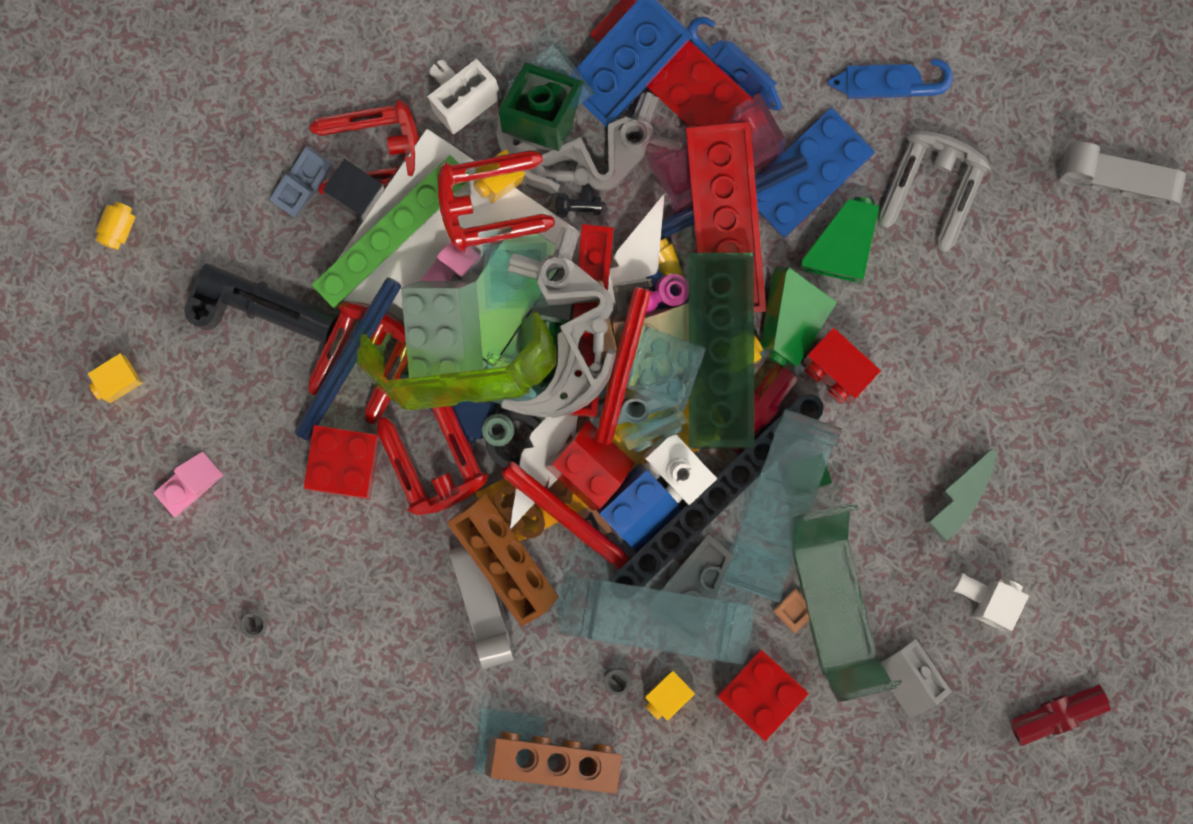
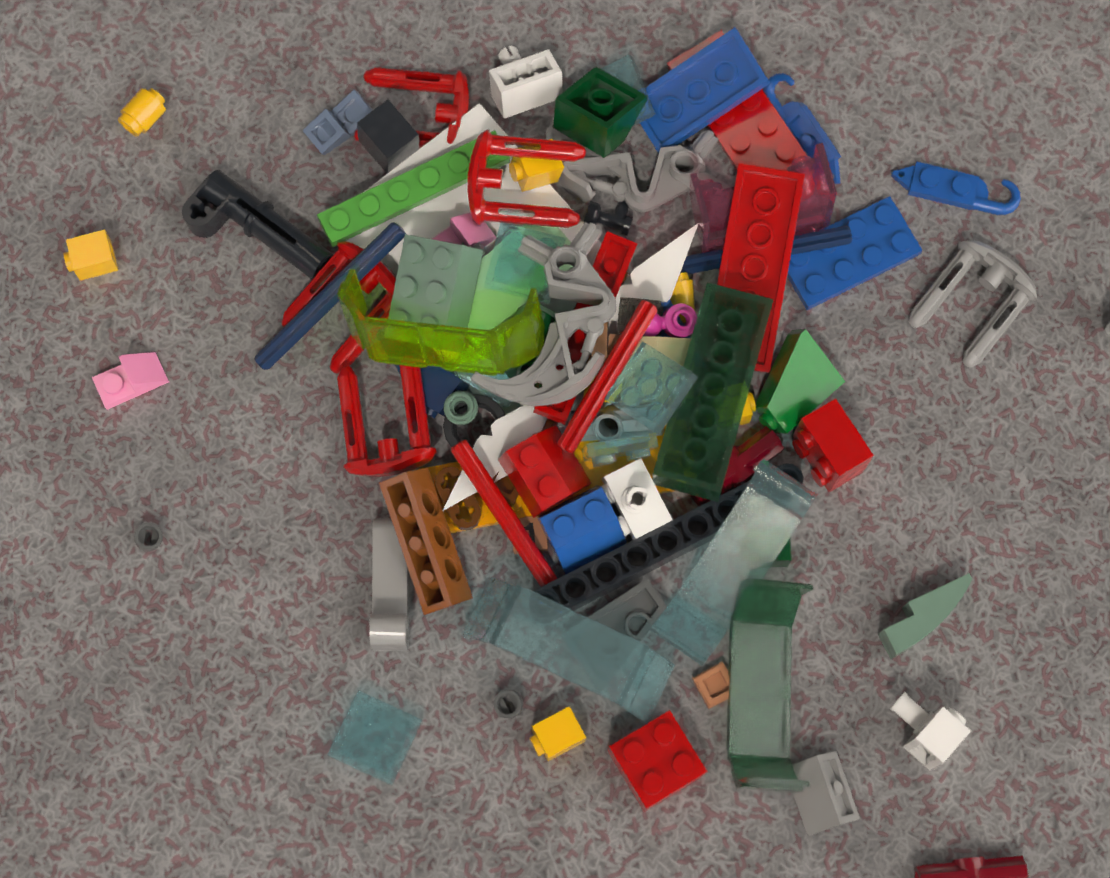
camera: 10 degrees right, 10 degrees down
red brick [303,425,380,500] -> none
dark orange brick [484,731,622,794] -> none
green slope [799,197,880,284] -> none

